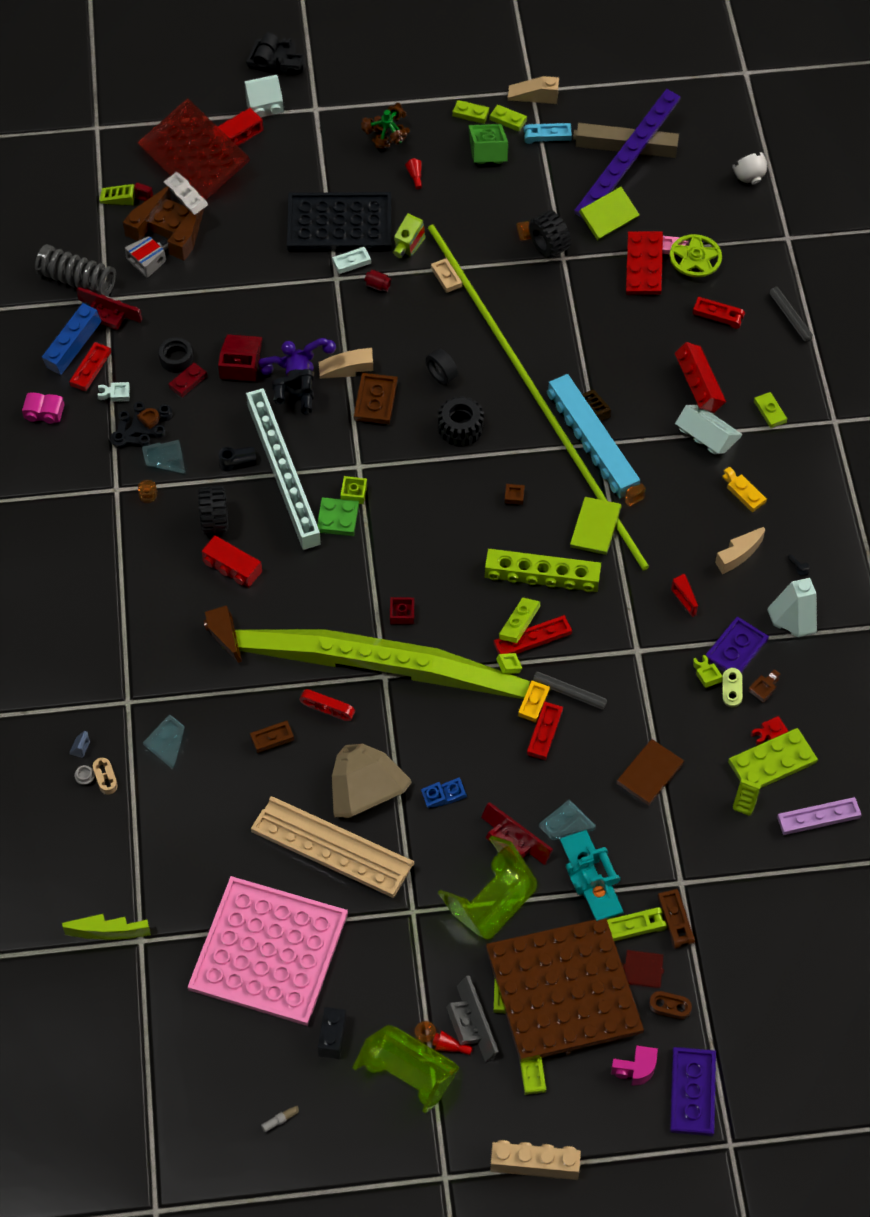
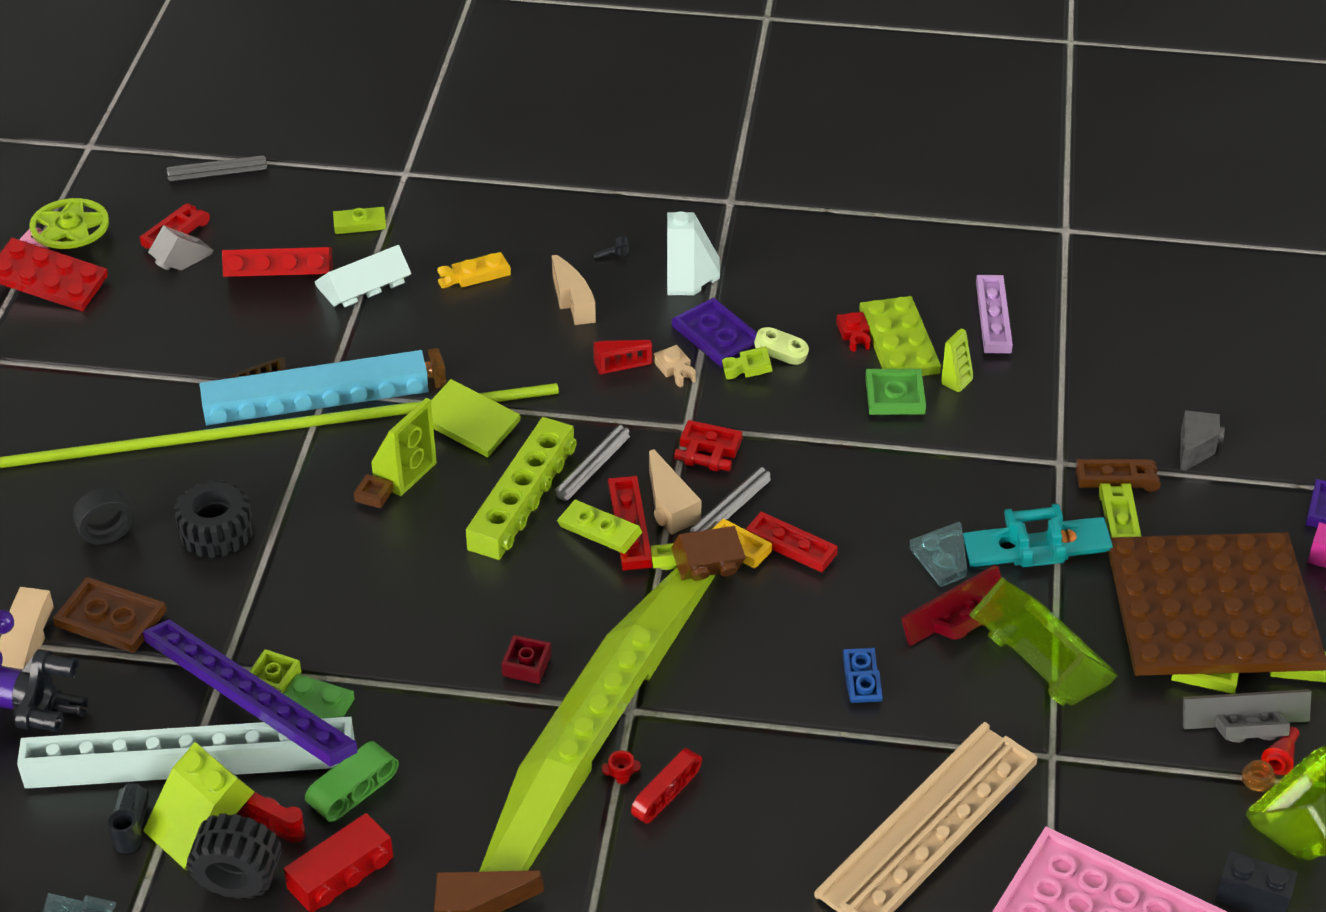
camera: 75 degrees left, 15 degrees down
reddish brown plate [250,721,294,753] -> none
dark tan brick [332,744,412,818] -> none
reddish brown tile [616,739,684,806] -> none
clear red piece [623,950,664,988] -> none
reddish brown plate [649,991,692,1019] -> none
reddish brown plate [748,669,781,703] -> none
none -> dark purple plate [143,619,357,767]
none -> lime slope [143,742,254,871]
none -> light grey slope [148,225,214,270]
none -> red plate [236,786,306,843]
none -> bright green beam [305,741,399,822]
none -> lime slope [371,398,437,496]
none -> axle [555,425,630,501]
none -> red plate [602,750,641,784]
none -> tan slope [649,449,701,535]
none -> tan plate [653,345,696,387]
none -> reddish brown brick [671,526,746,581]
none -> red plate [674,420,743,472]
none -> bright green plate [865,369,926,415]
none -> flat silver slope [1180,410,1225,470]

